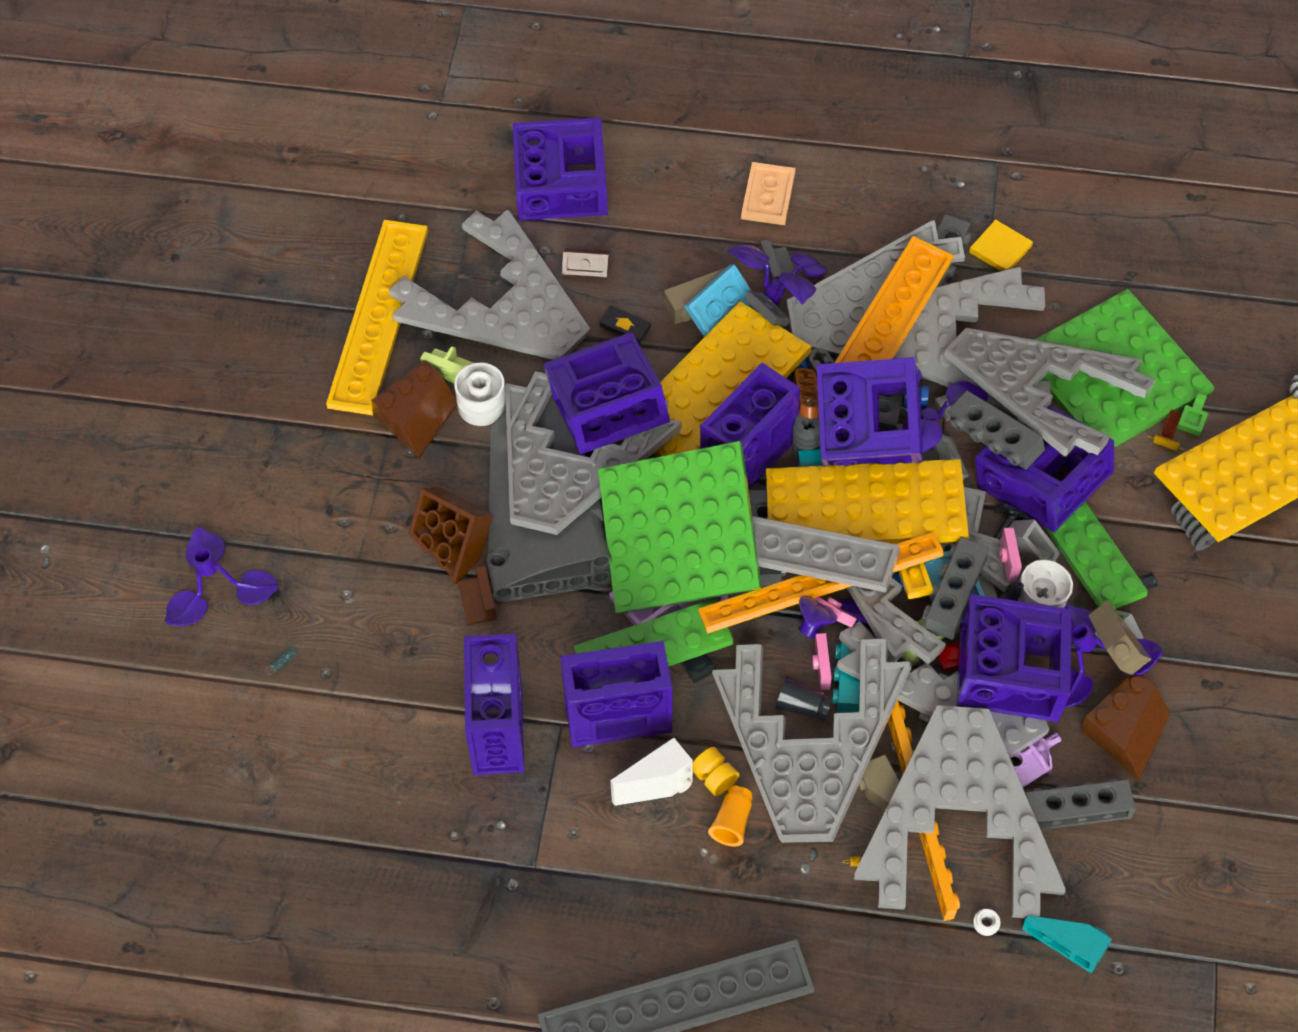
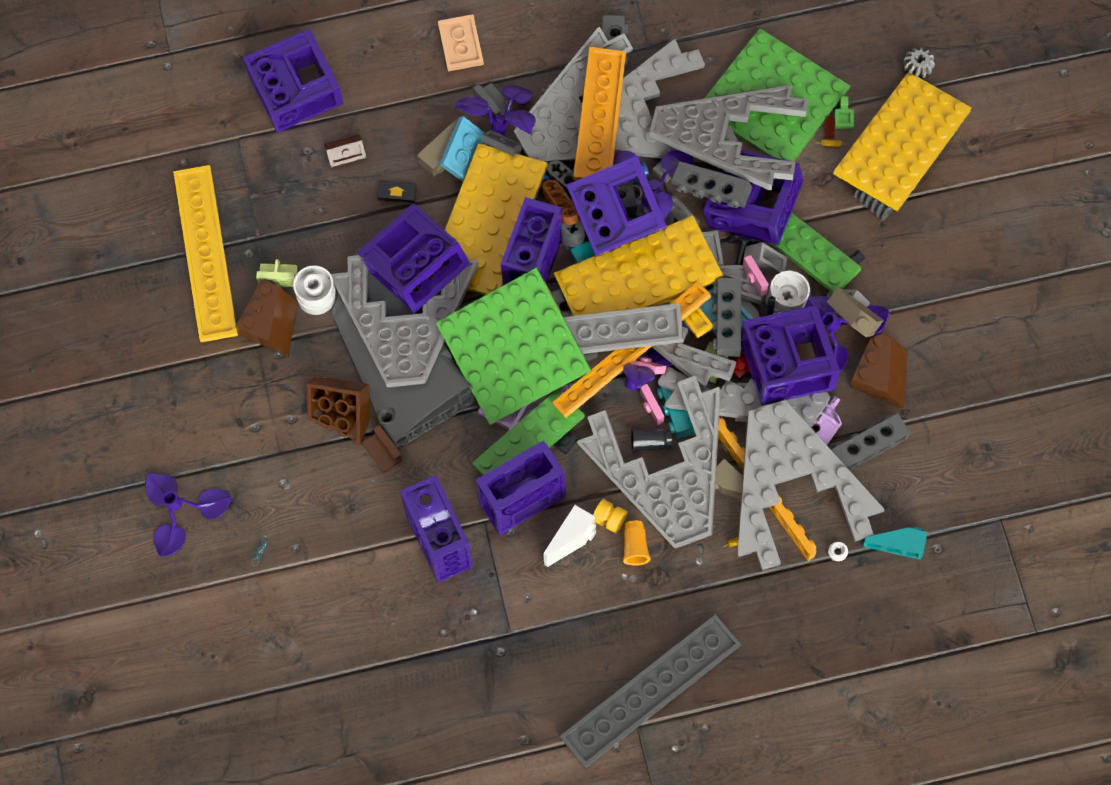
camera: 20 degrees left, 10 degrees up
light grey wing [389,210,590,360] -> none
yellow tile [969,220,1033,271] -> none

